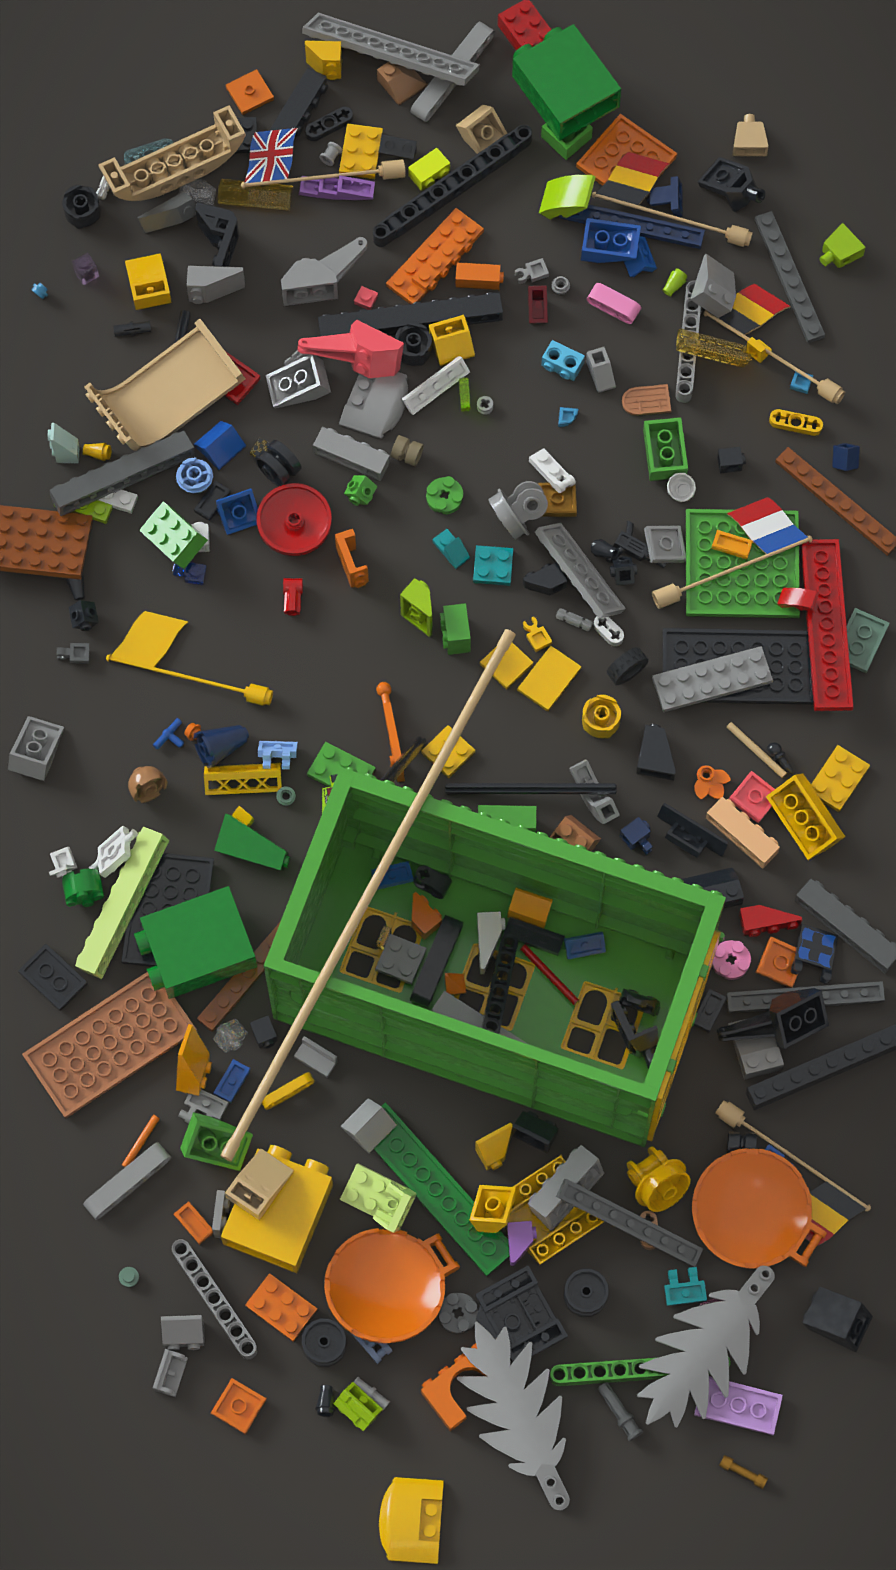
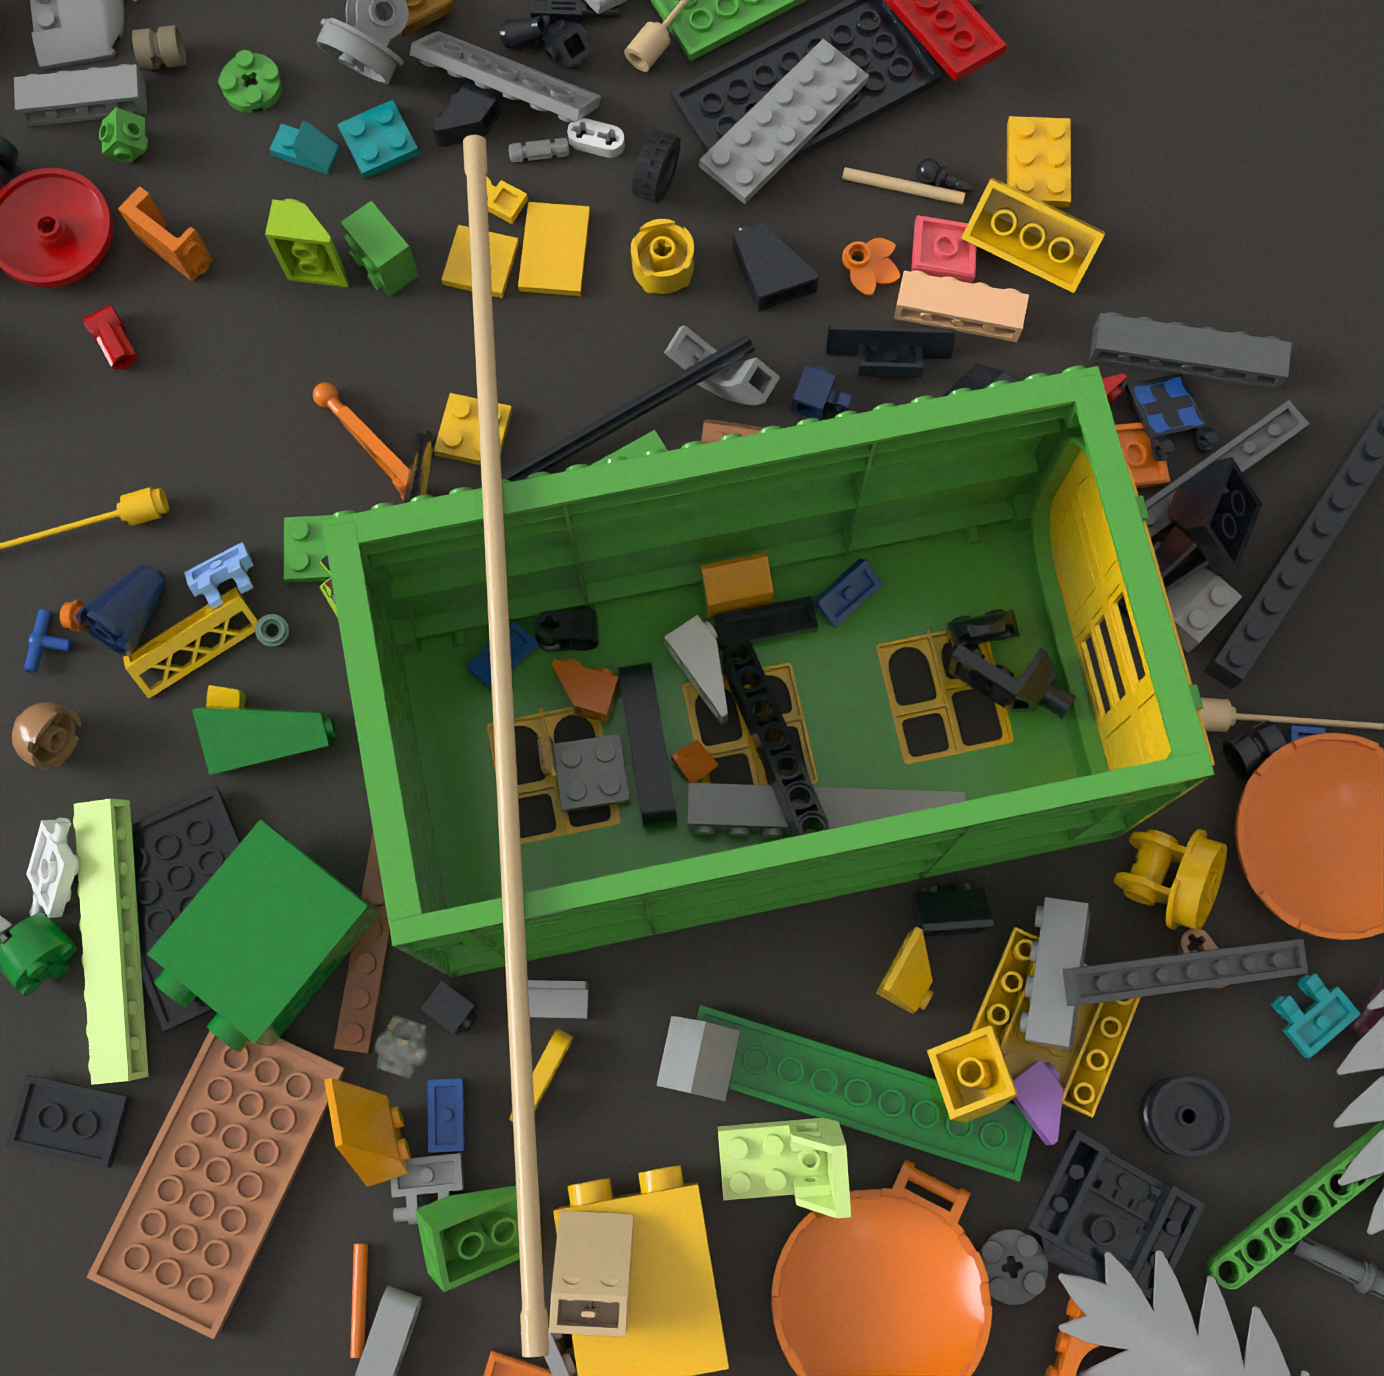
camera: 30 degrees left, 5 degrees up
red bar [520,944,579,1005] -> none

